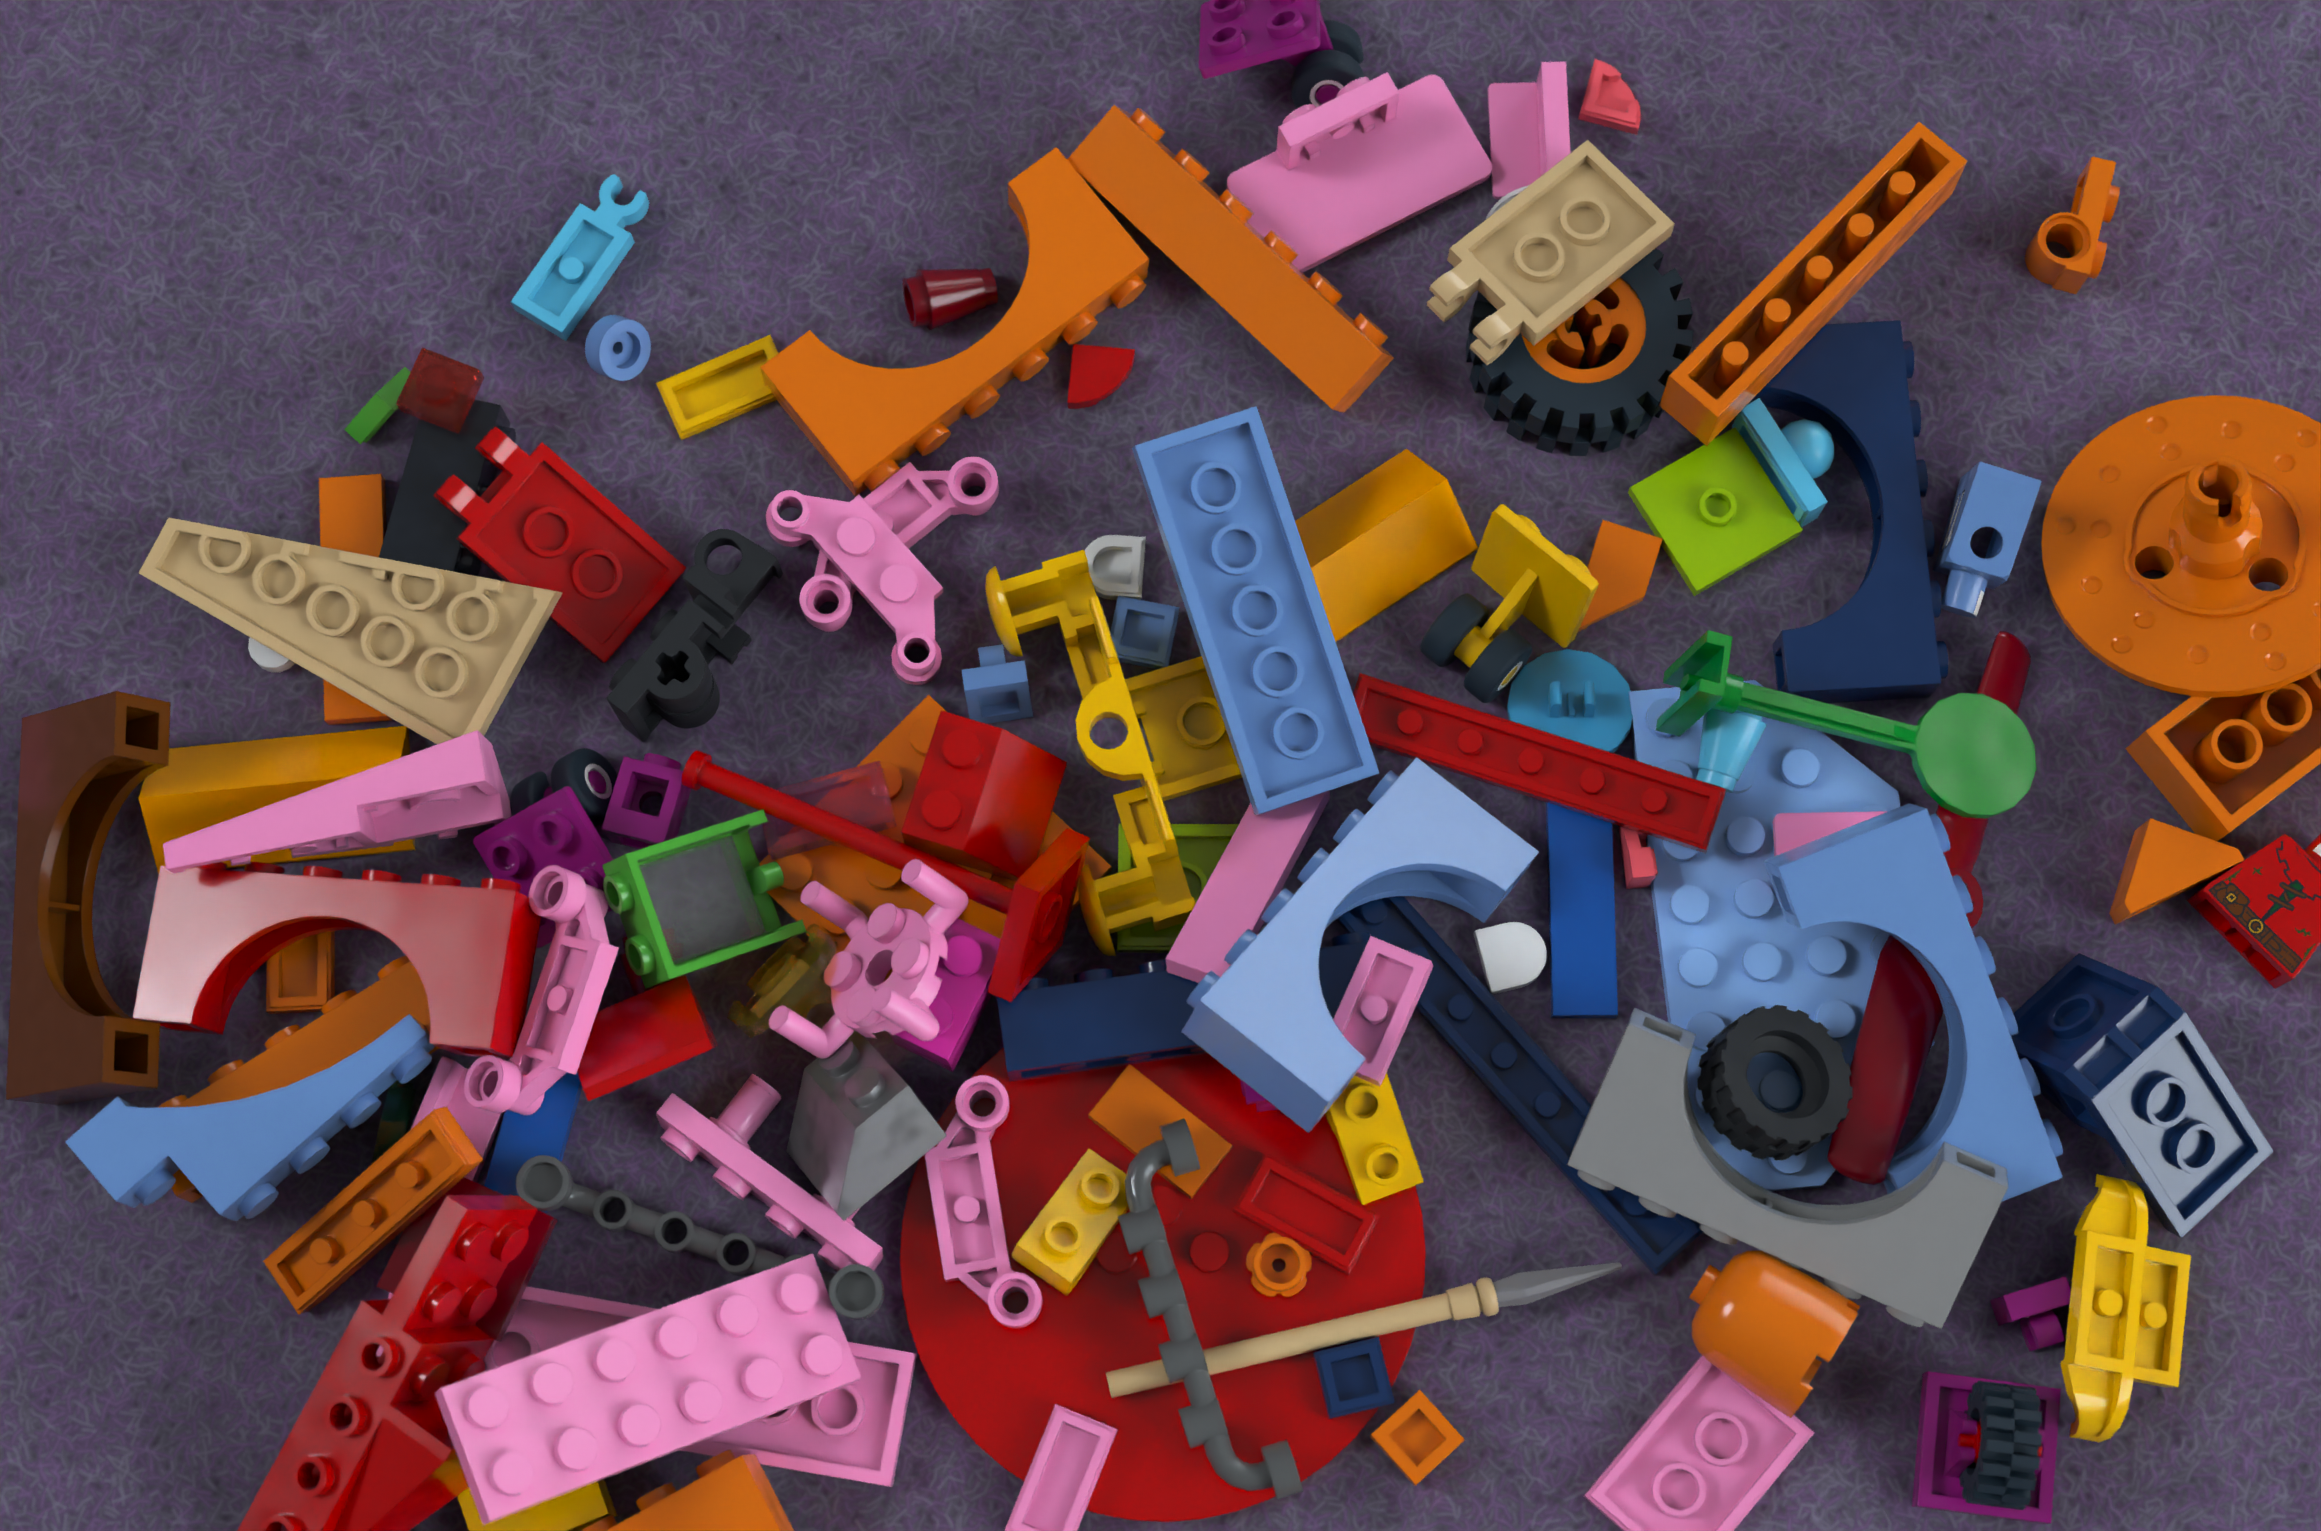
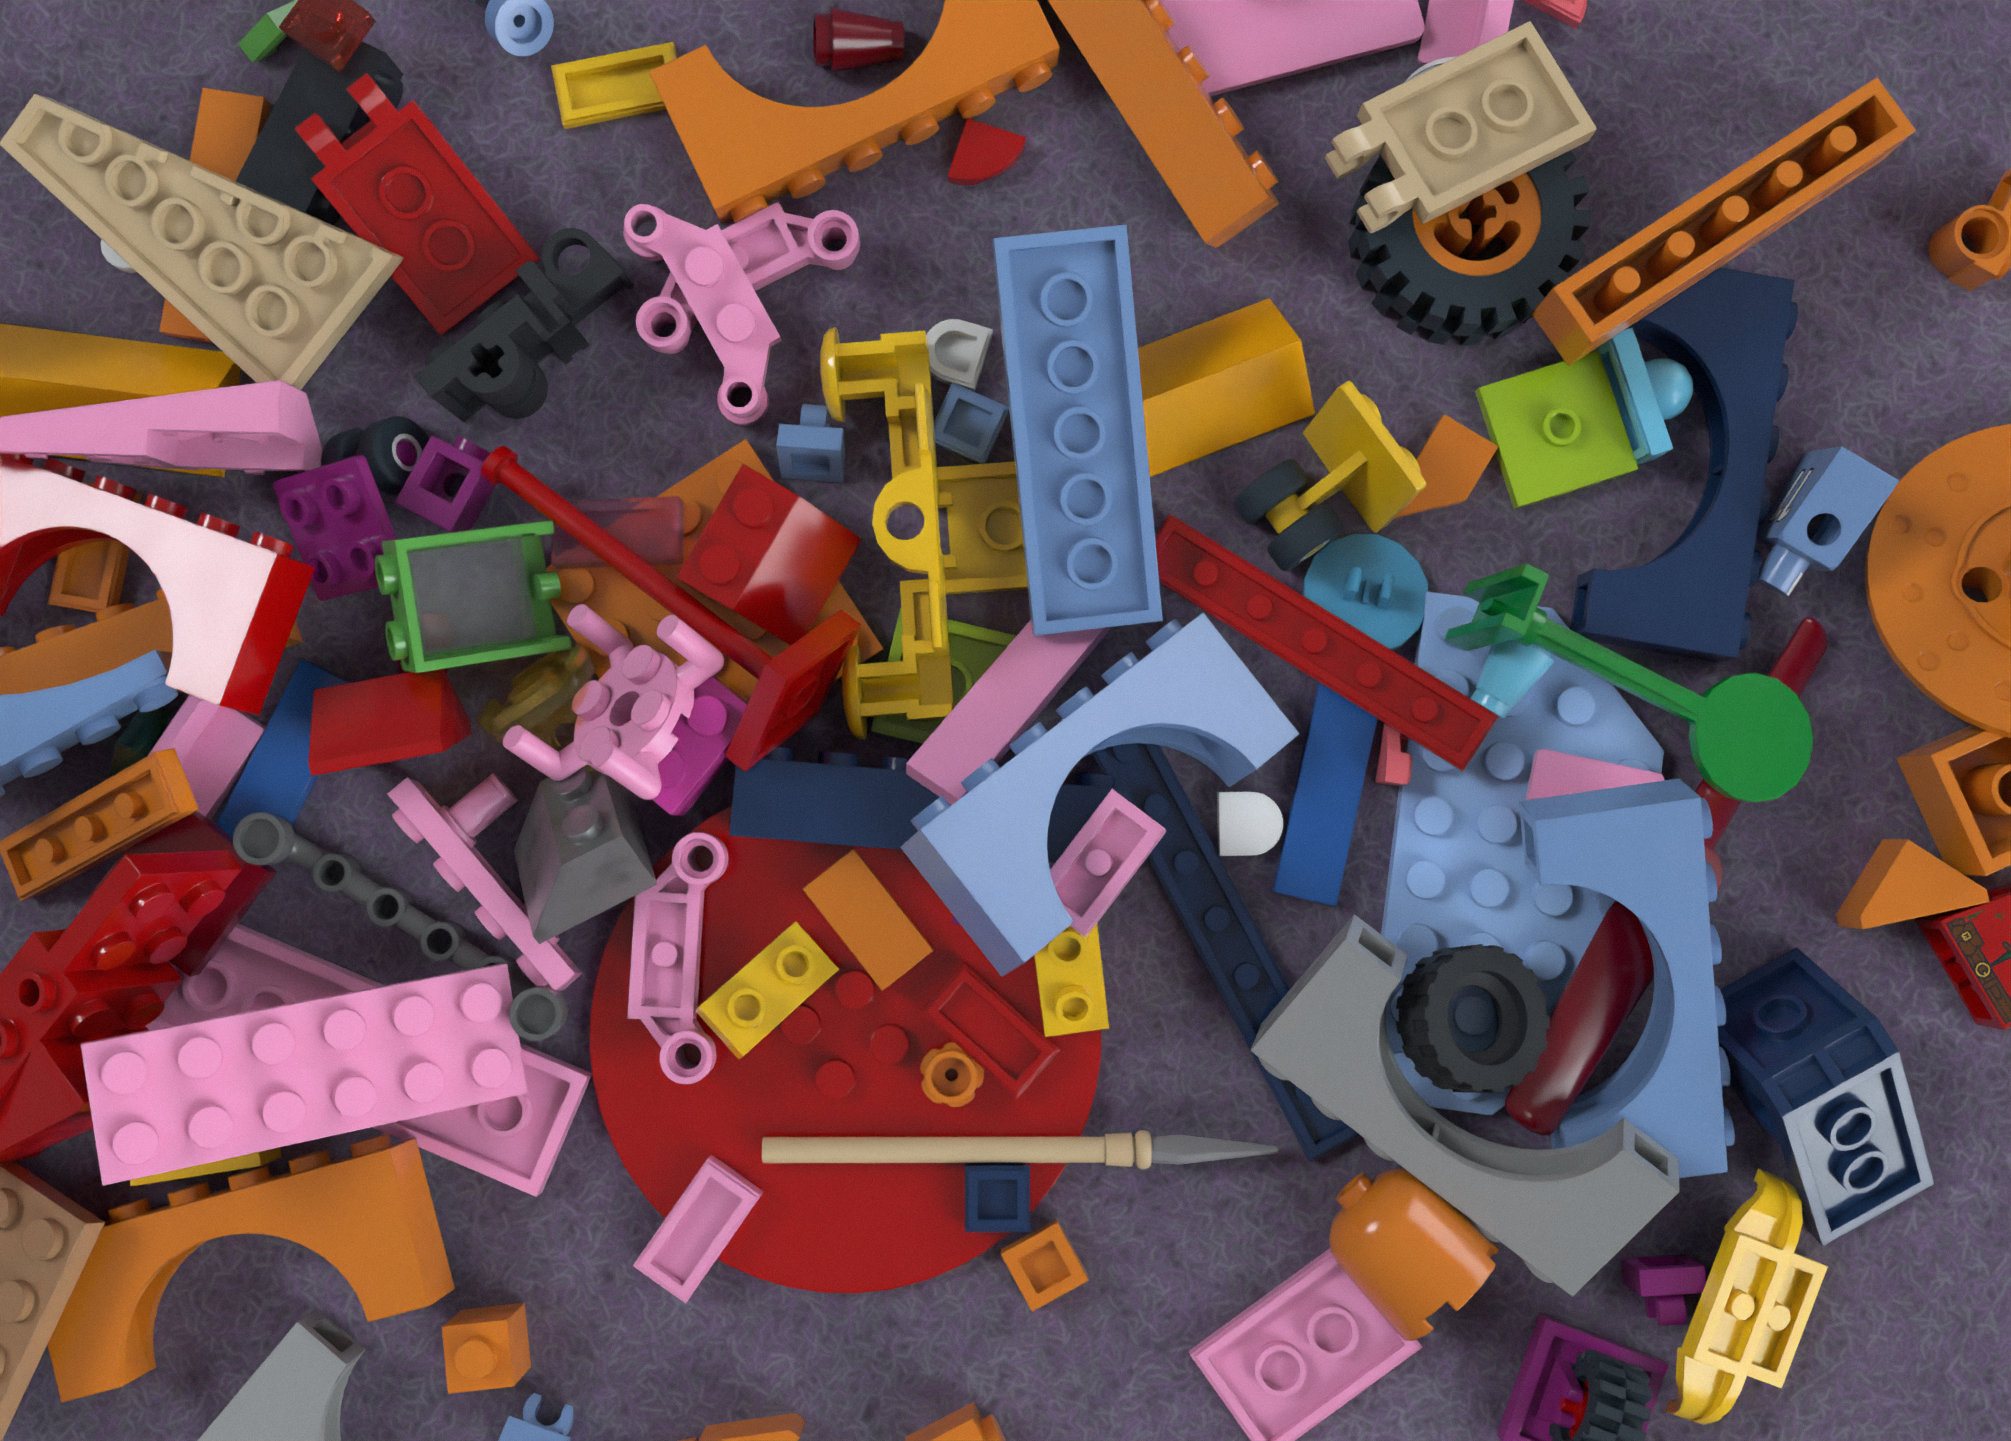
camera: 15 degrees right, 10 degrees up
bright pink plate [464,865,619,1116] -> none
dark grey bar [1118,1118,1303,1500] -> none

